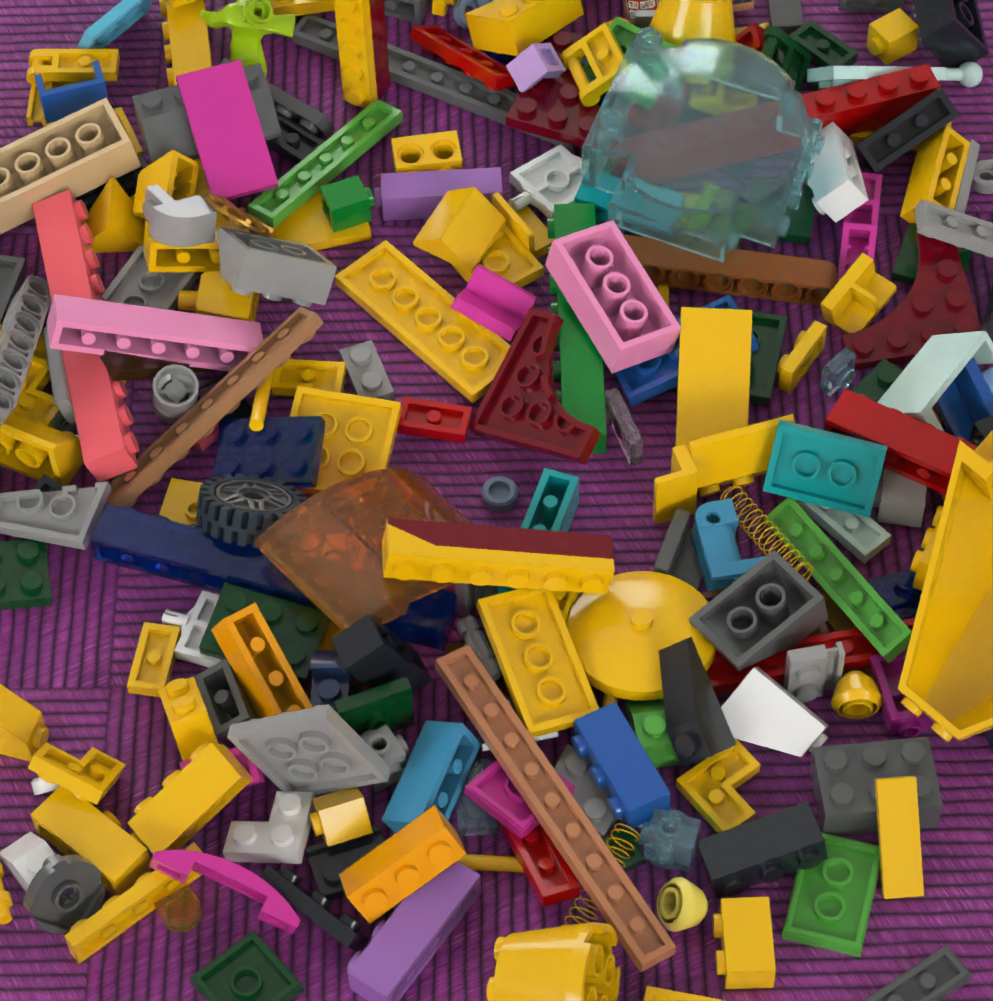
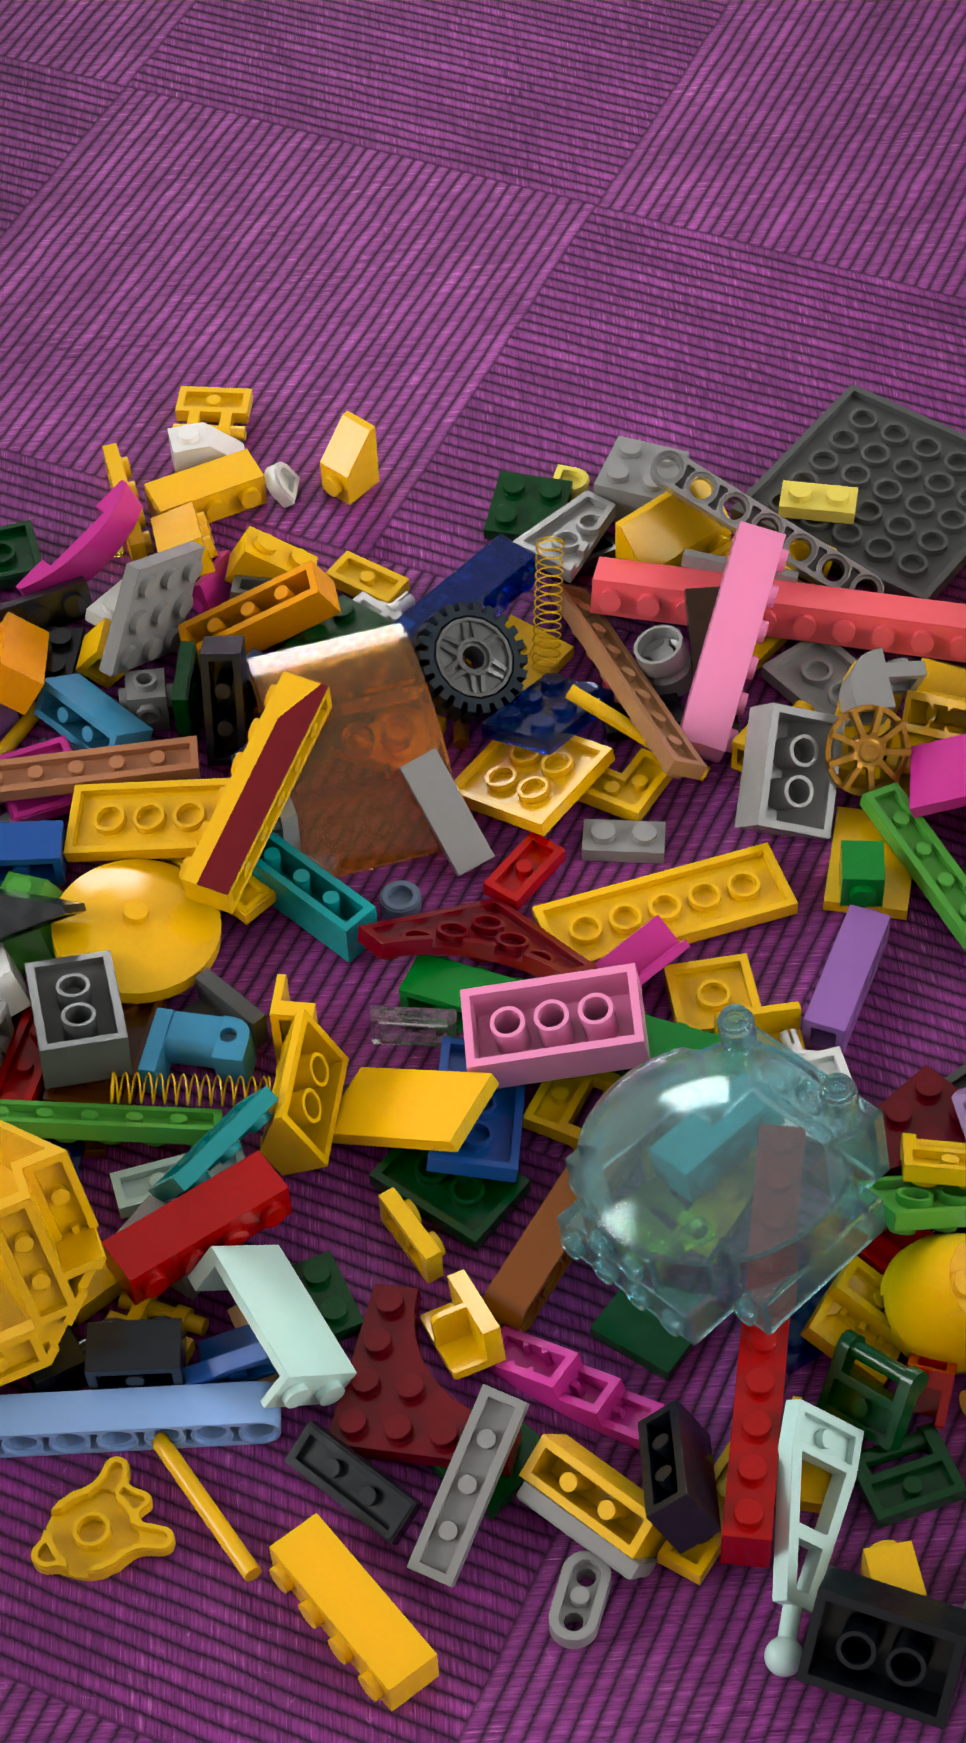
camera: 115 degrees right, 5 degrees down
dark grey plate [23,854,105,934] -> none
yellow plate [28,742,126,804] -> none
yellow brick [391,130,463,173] -> none
yellow slope [413,187,506,274] -> none
white brick [801,121,869,222] -> none
clear light blue plate [820,347,856,396] -> none
none -> light grey tile [398,748,495,877]
none -> yellow piece [531,536,565,673]

